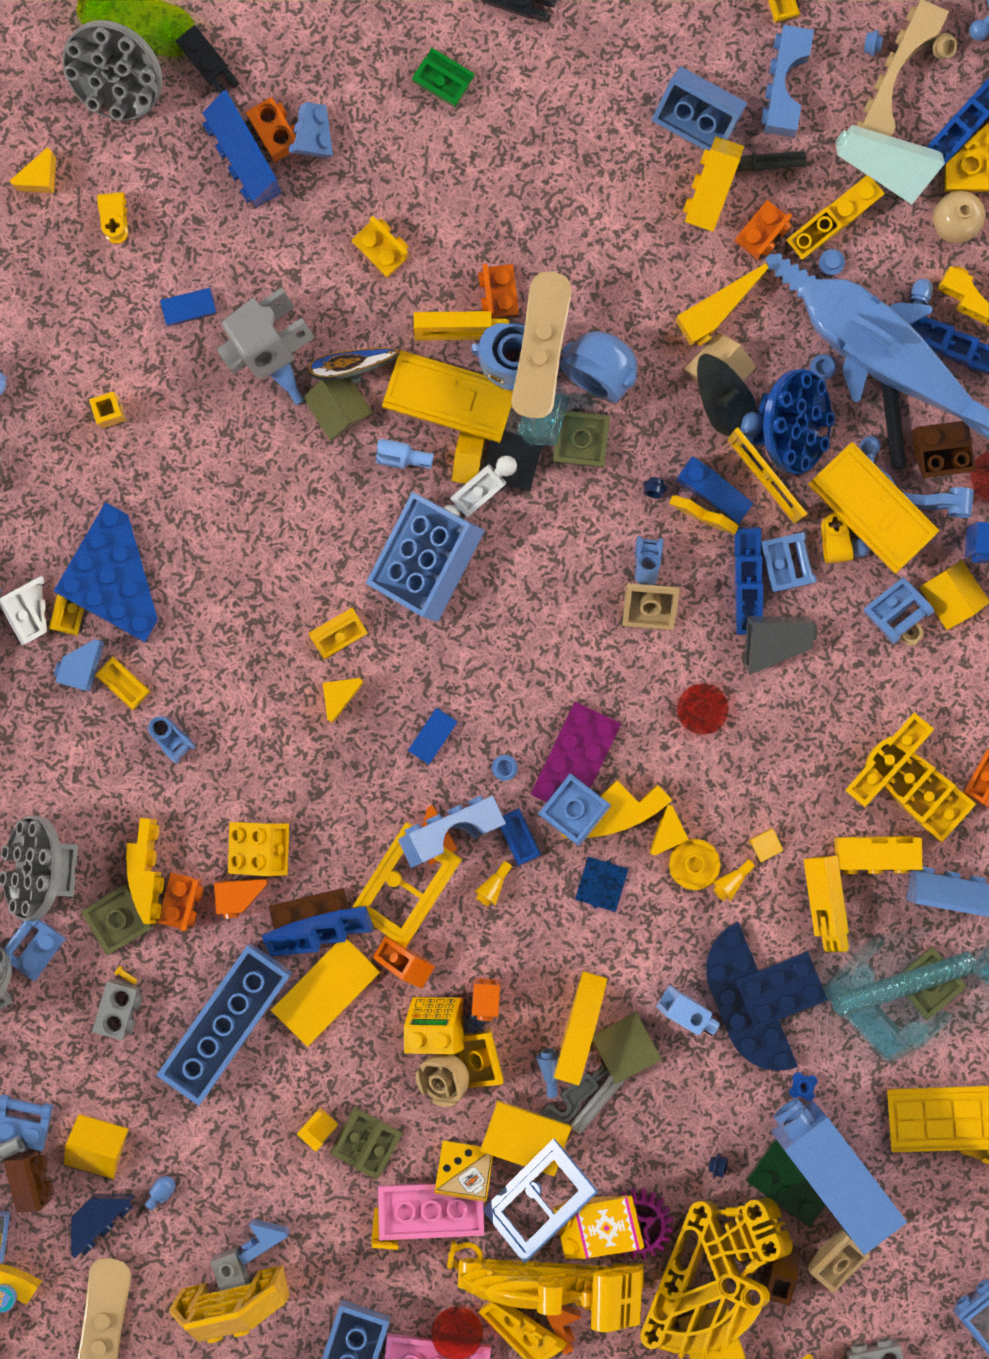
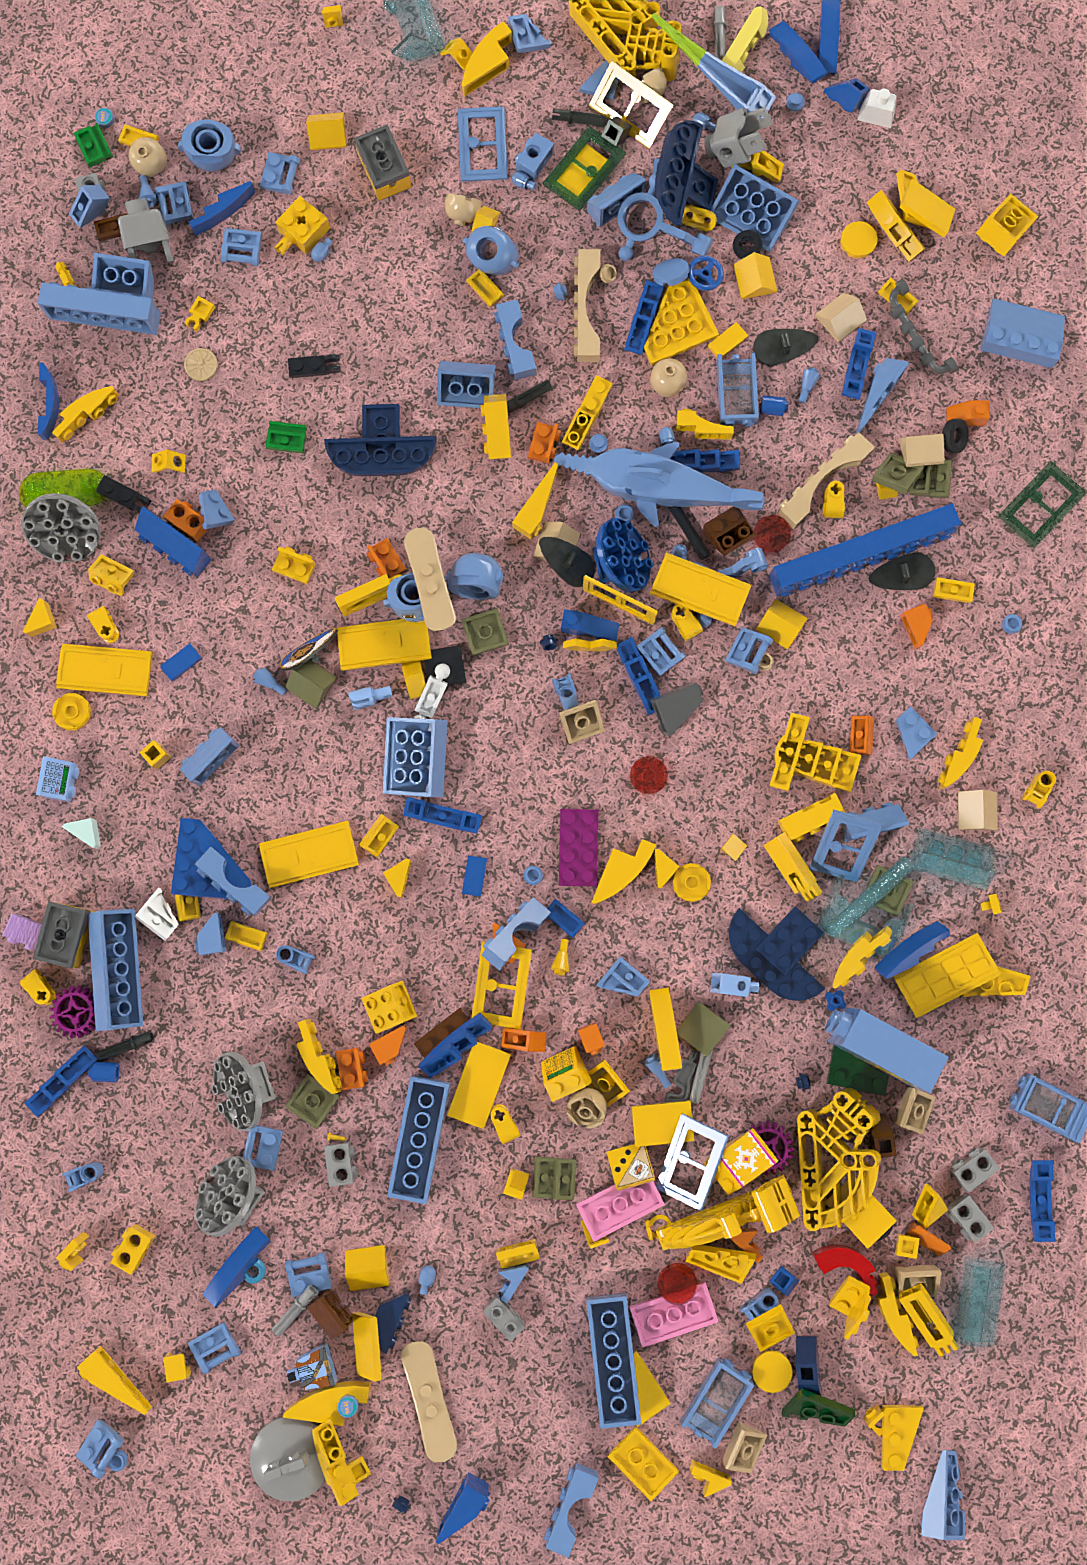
camera: 25 degrees left, 5 degrees down
yellow wedge [169,1265,290,1343] -> none
light grey piece [216,288,315,379] -> none
dark blue plate [462,1010,487,1034] -> none
clear light blue bracket [518,394,569,445] -> none
medium blue tile [538,773,611,847] -> none
clear blue piece [575,856,629,912] -> none
yellow cone [713,859,755,901] -> none
medium blue cylinder [740,412,763,448] -> none
light aqua slope [836,125,945,204] -> none
none -> yellow tile [52,693,91,731]
none -> yellow piece [56,644,153,697]
none -> yellow bracket [88,554,134,596]
none -> yellow bracket [151,449,186,473]
none -> medium blue slope [180,727,240,786]
none -> medium blue arch [195,847,271,917]
none -> yellow piece [259,821,359,888]
none -> dark blue plate [324,404,437,477]
none -> yellow tile [352,1312,382,1382]
none -> blue slope [403,797,482,834]
none -> yellow piece [490,1104,521,1144]
none -> yellow bracket [496,1239,540,1269]
none -> medium blue wing [596,957,650,997]
none -> medium blue door [809,809,884,882]
none -> yellow slope [833,926,893,989]
none -> blue slope [875,921,950,979]

